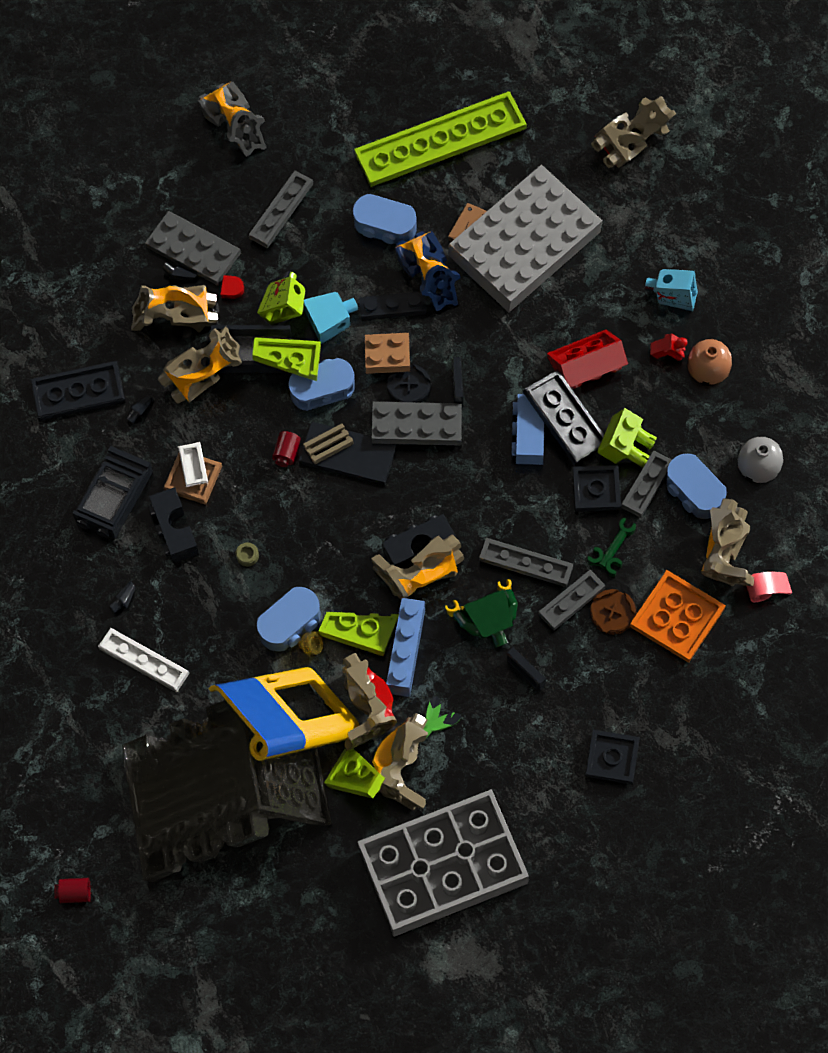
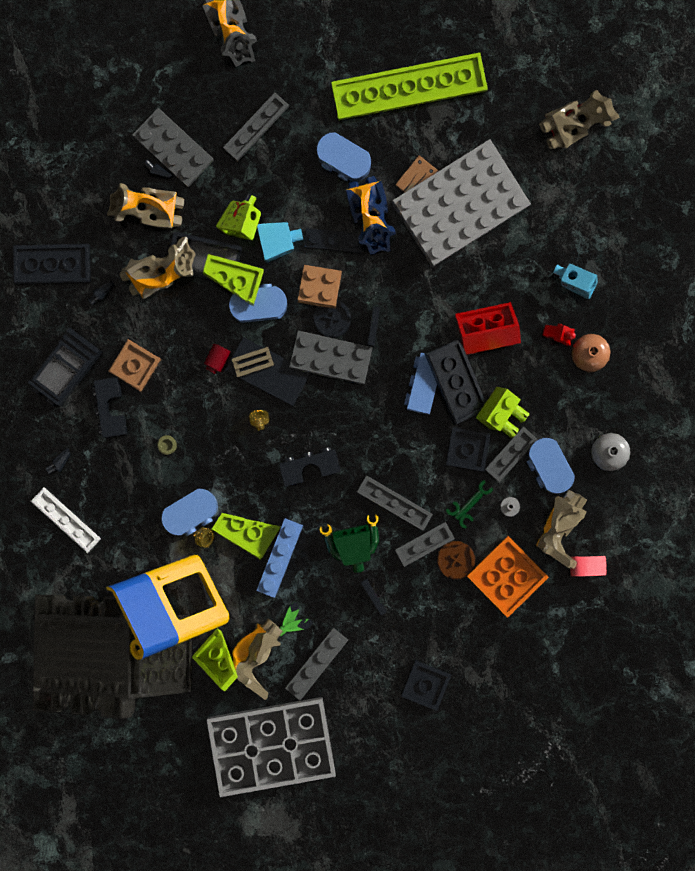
camera: 10 degrees right, 20 degrees up
white tile [178,442,208,487] -> none
red tile [221,275,244,299] -> none
dark tan hips [342,653,397,751] -> none
dark tan hips [371,535,464,600] -> none
none -> clear yellow tile [249,410,269,430]
none -> dark grey plate [285,628,348,700]
none -> light grey tile [500,497,520,516]

